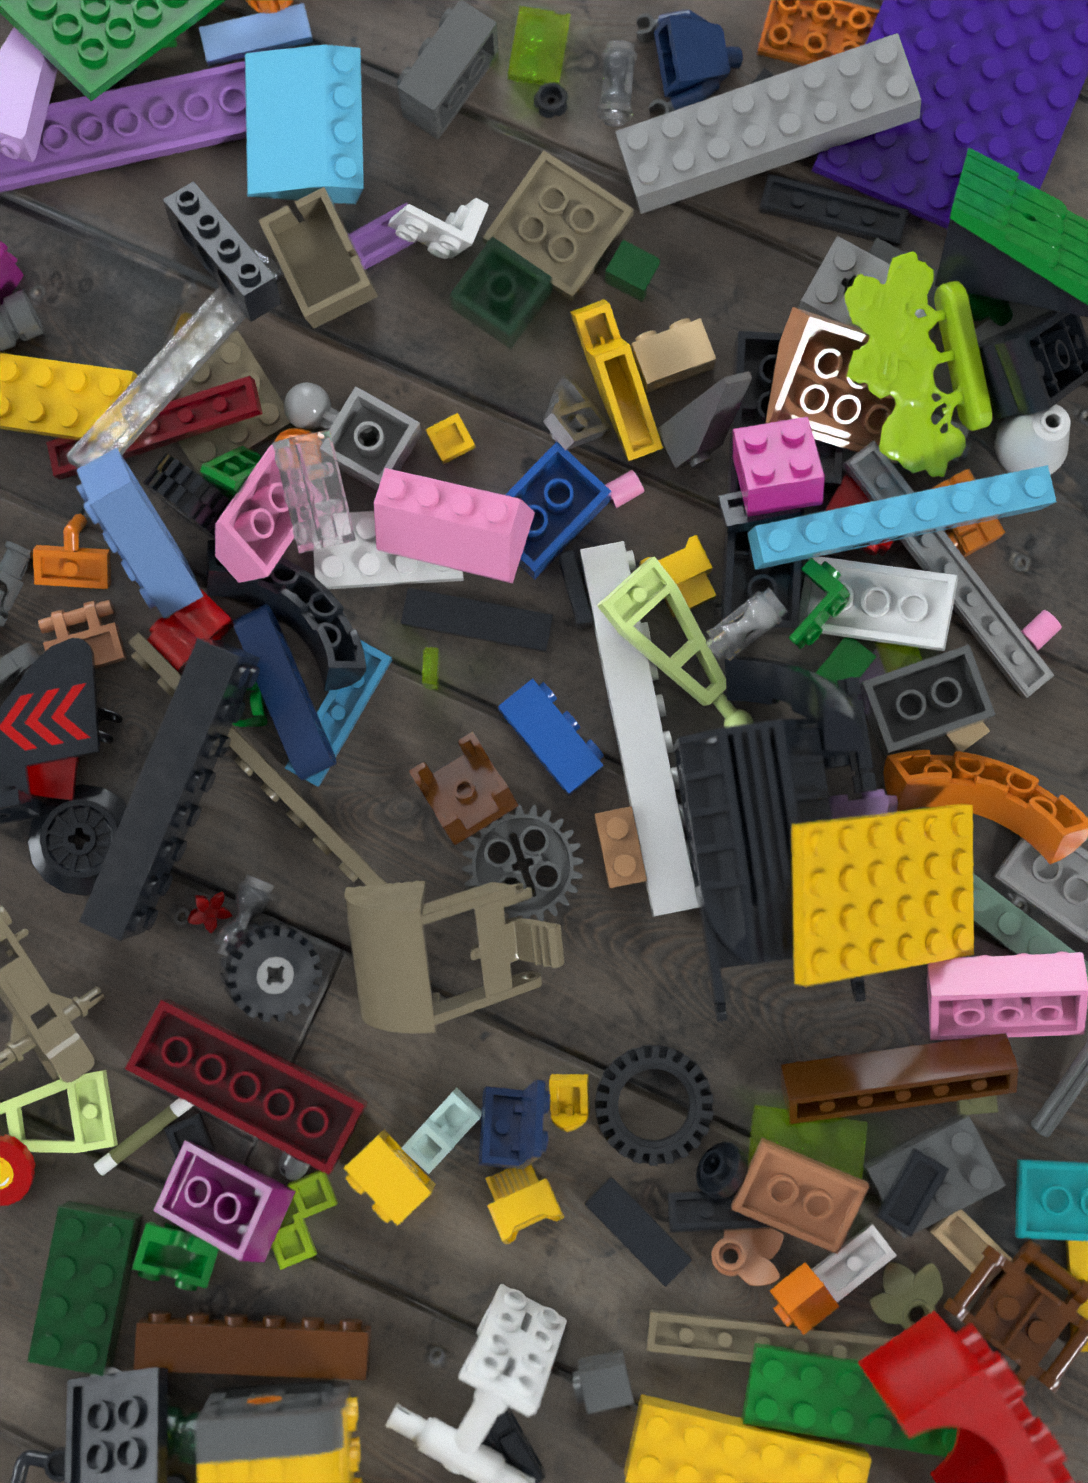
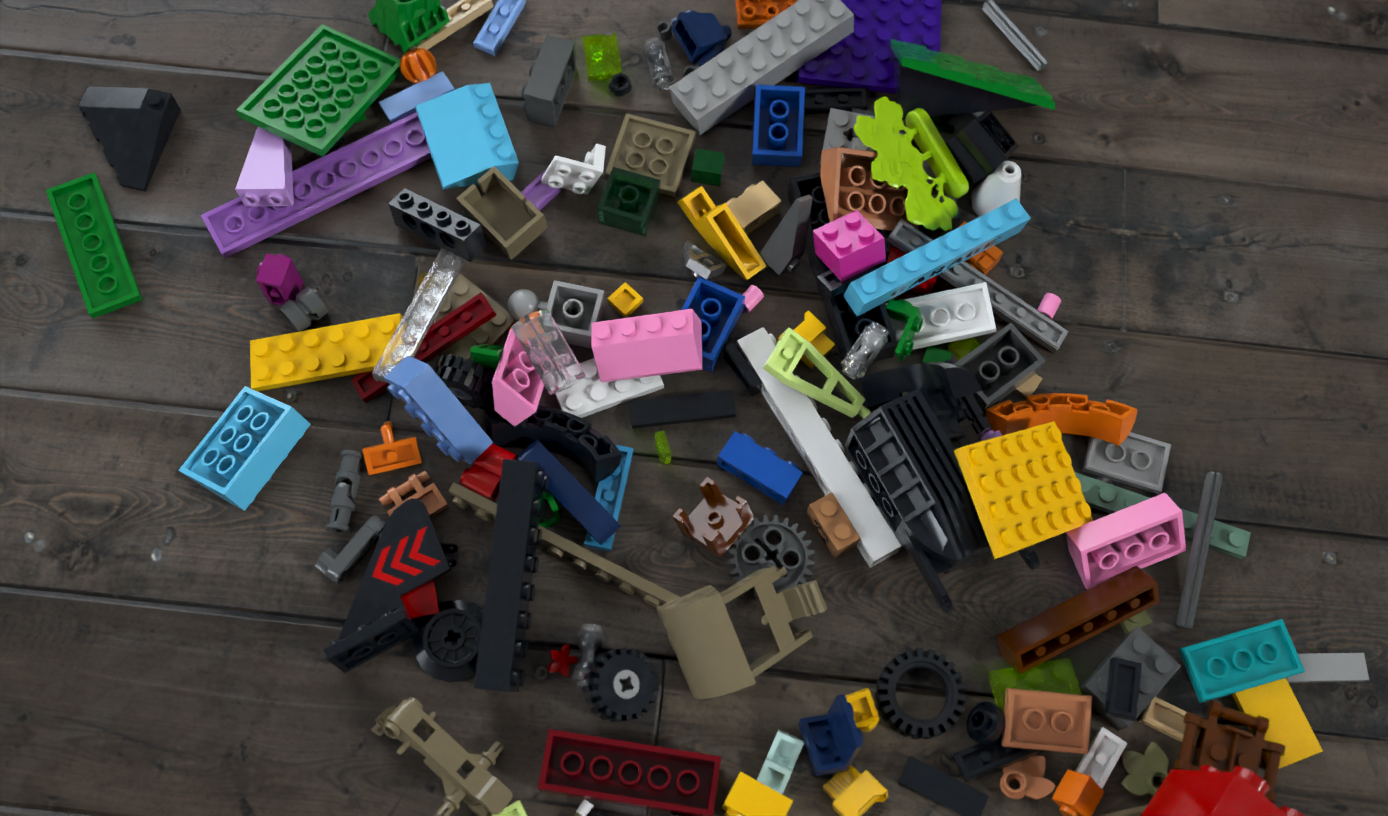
camera: 25 degrees left, 15 degrees down
none -> blue brick [752,85,805,167]

